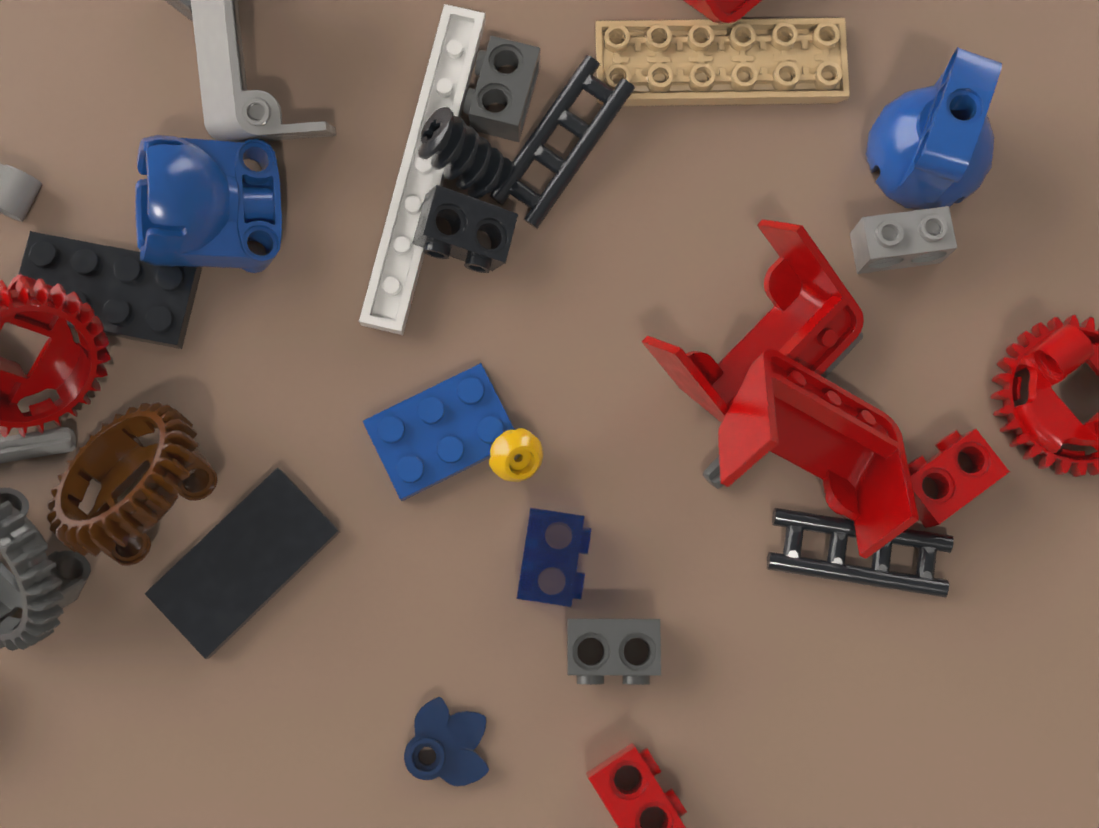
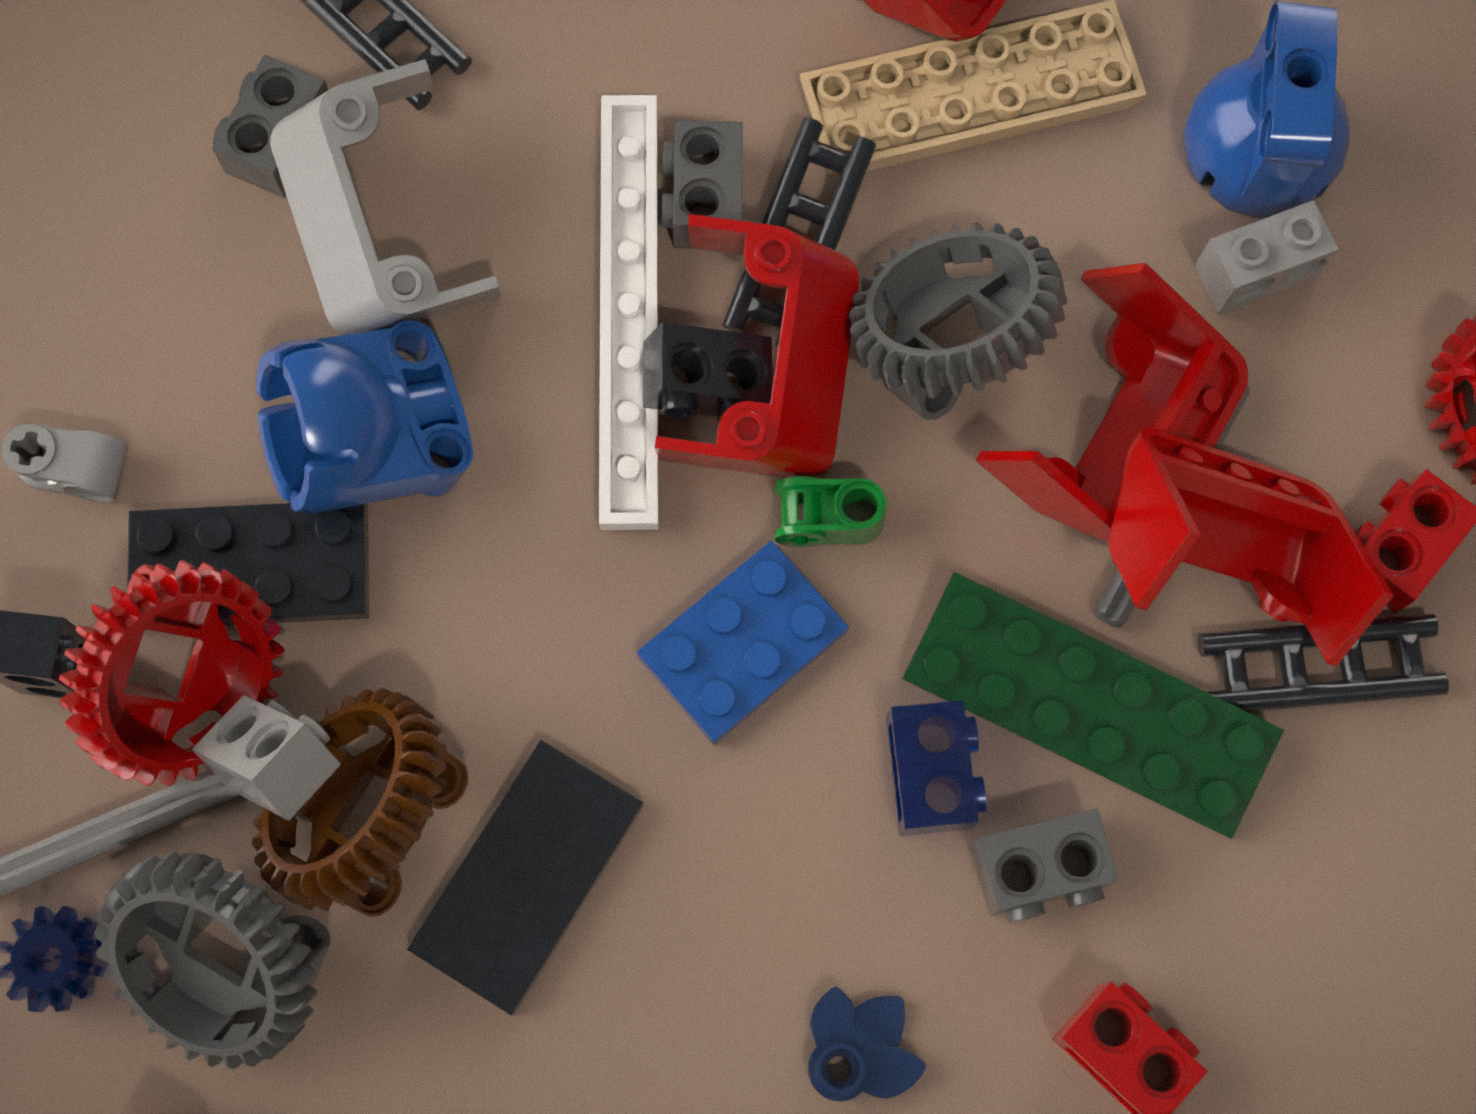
camera: 15 degrees left, 5 degrees down
black piece [418,107,513,199] -> none
yellow plate [489,428,543,482] -> none
none -> light grey brick [192,695,341,821]
none -> red windscreen [655,214,859,478]
none -> green piece [774,476,887,547]
none -> dark grey piece [849,222,1067,420]
none -> dark green plate [902,572,1284,839]

